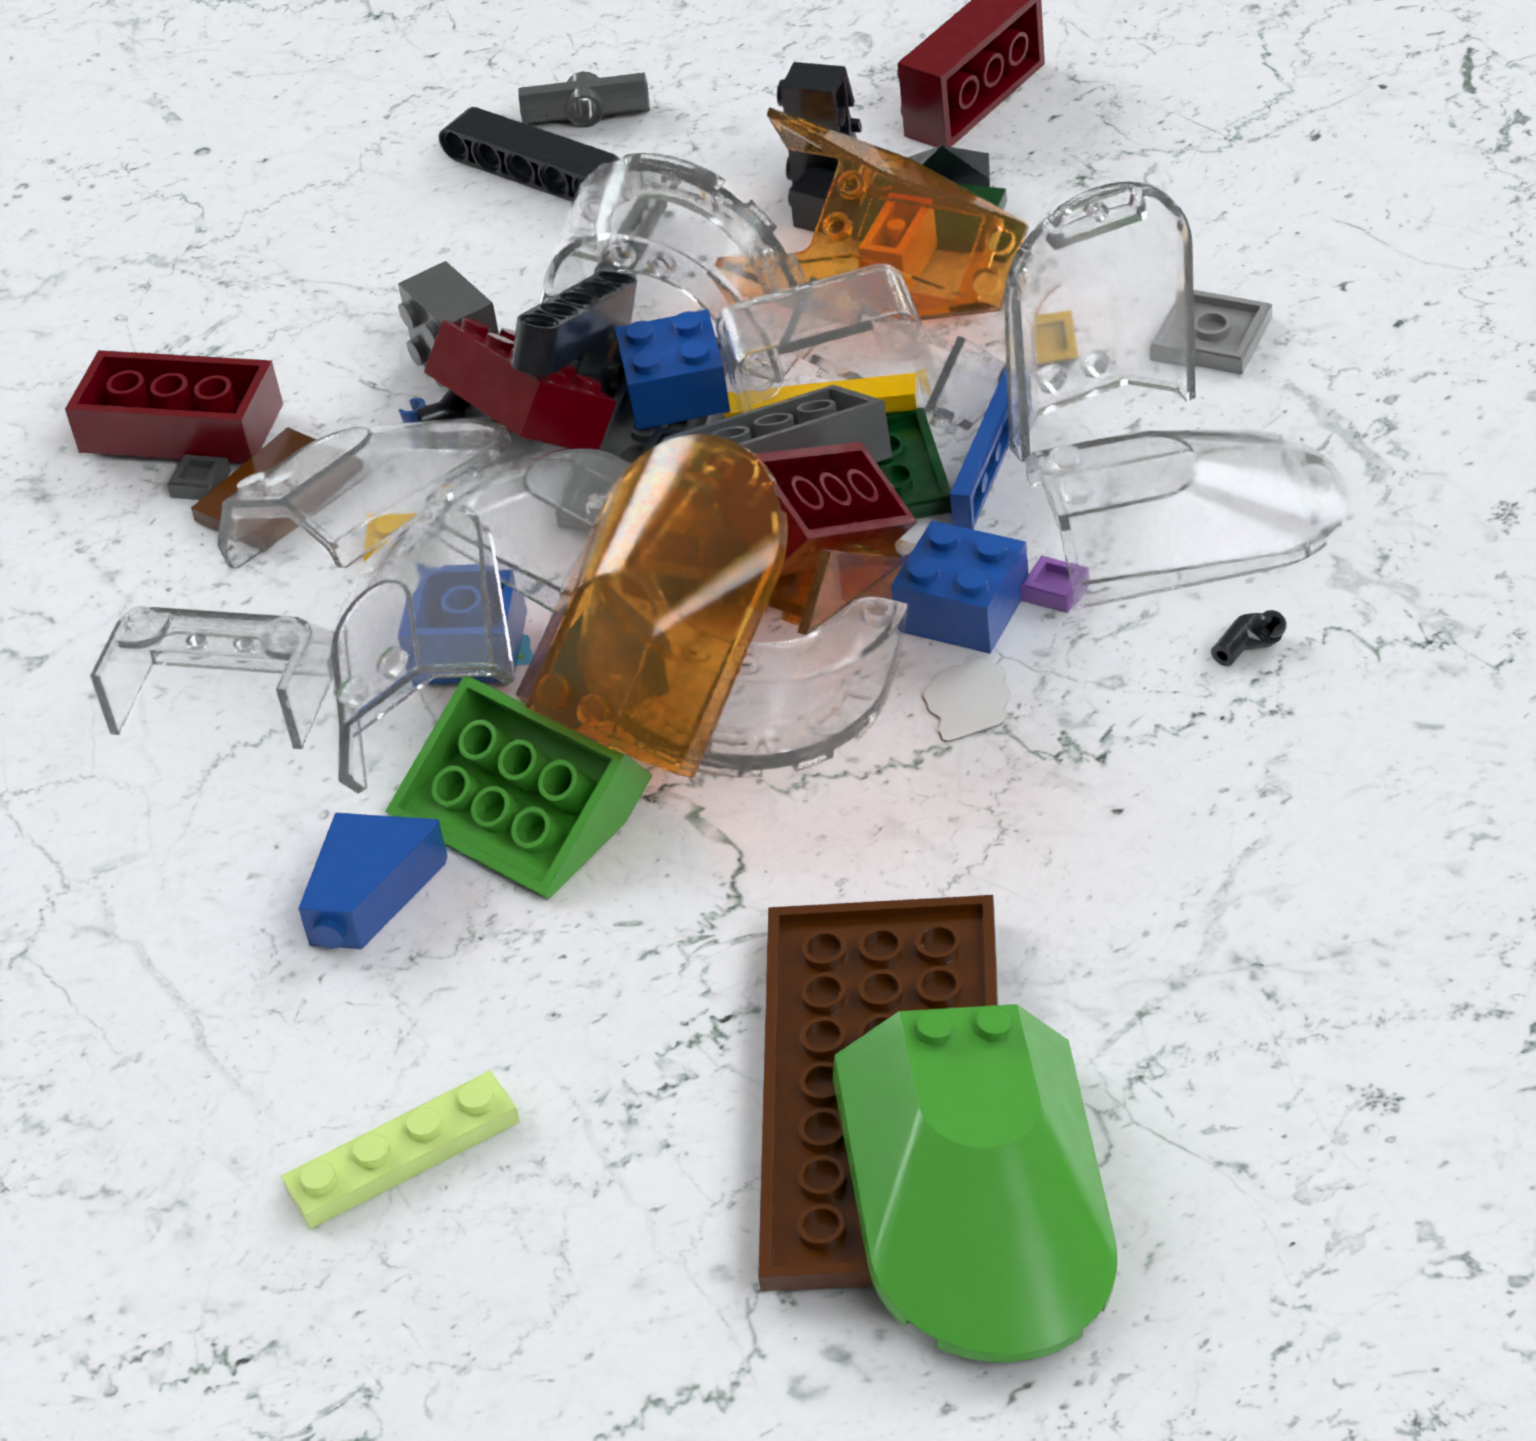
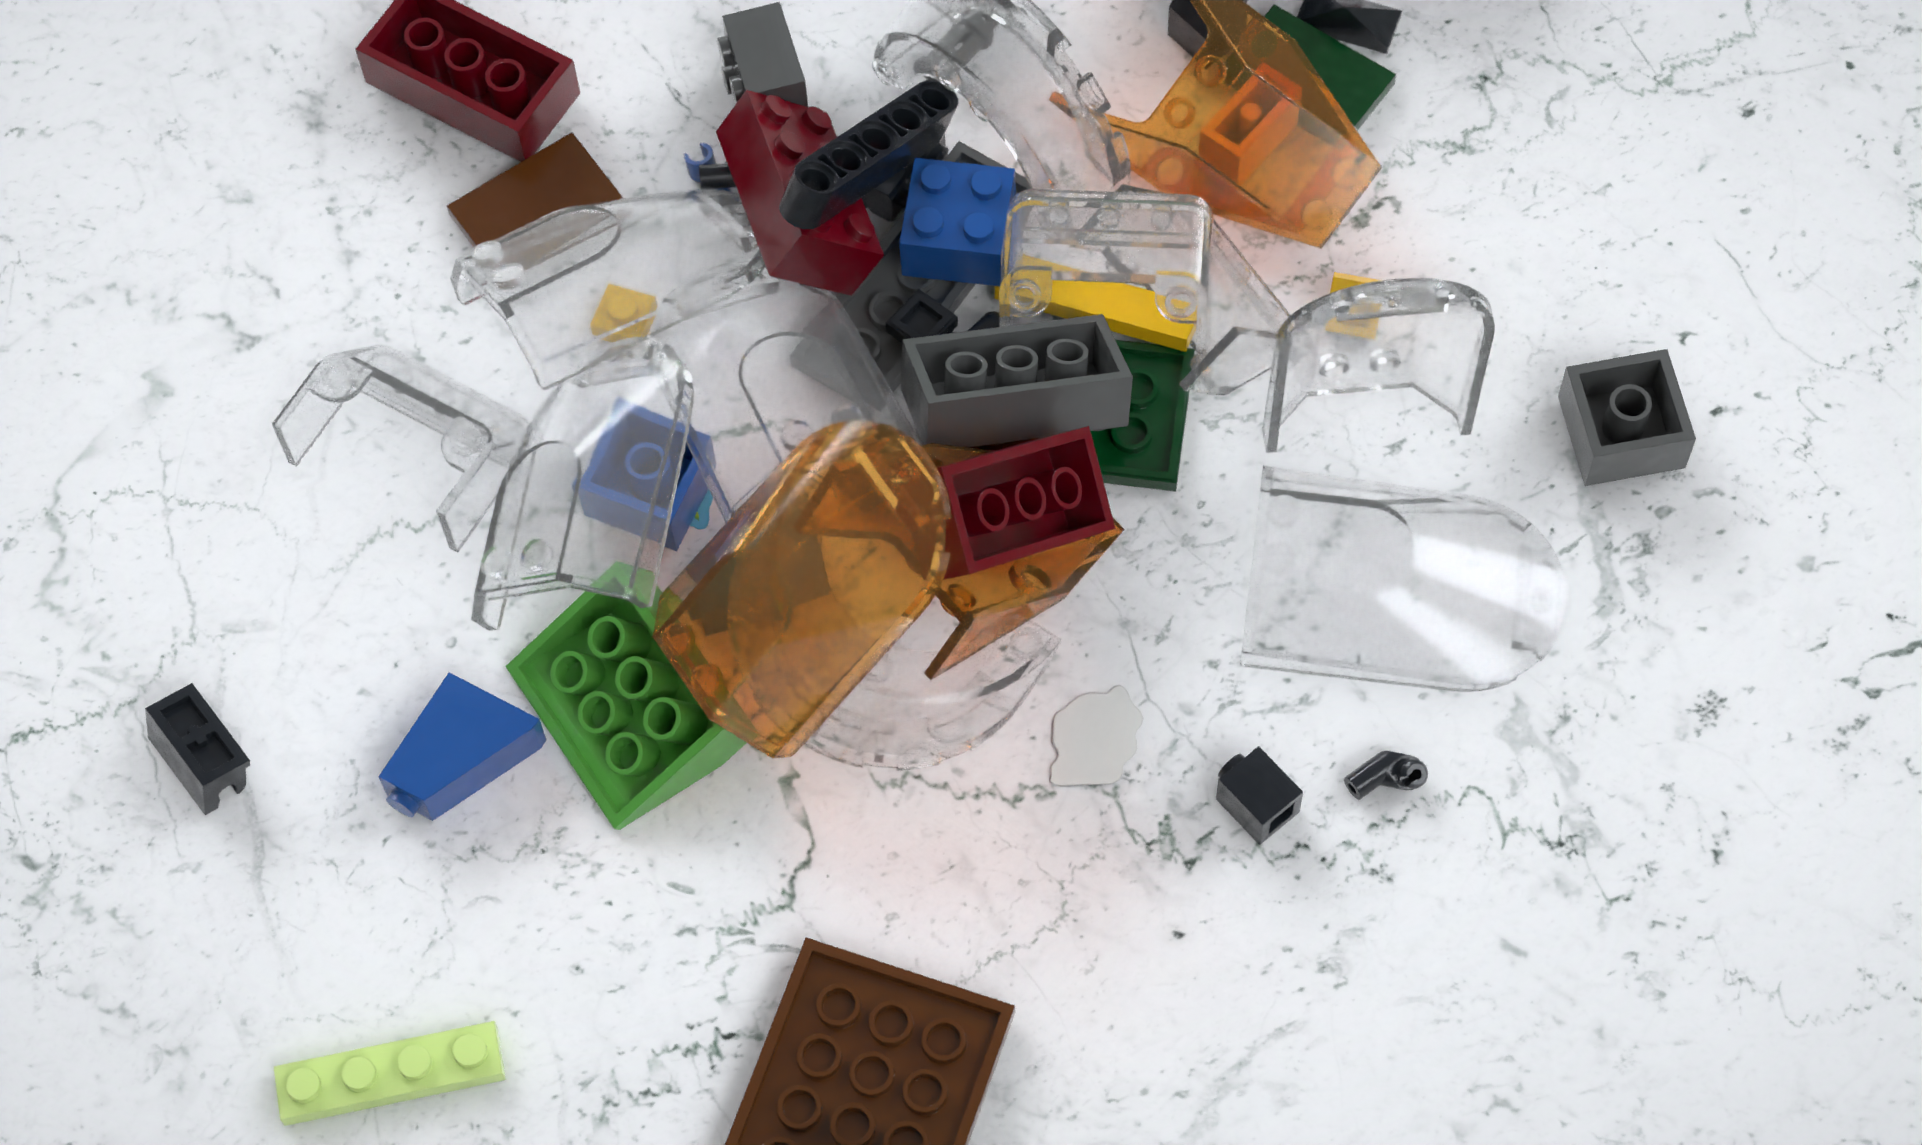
camera: 15 degrees right, 20 degrees up
dark grey tile [167,454,231,500] -> none
blue brick [891,520,1029,654] -> none
blue tile [950,369,1025,529] -> none
medium lavender tile [1021,555,1089,613] -> none
light grey tile [1151,288,1272,374] -> none
none -> black hinge [145,683,250,815]
none -> black brick [1216,746,1303,845]
none -> dark grey brick [1558,349,1696,486]

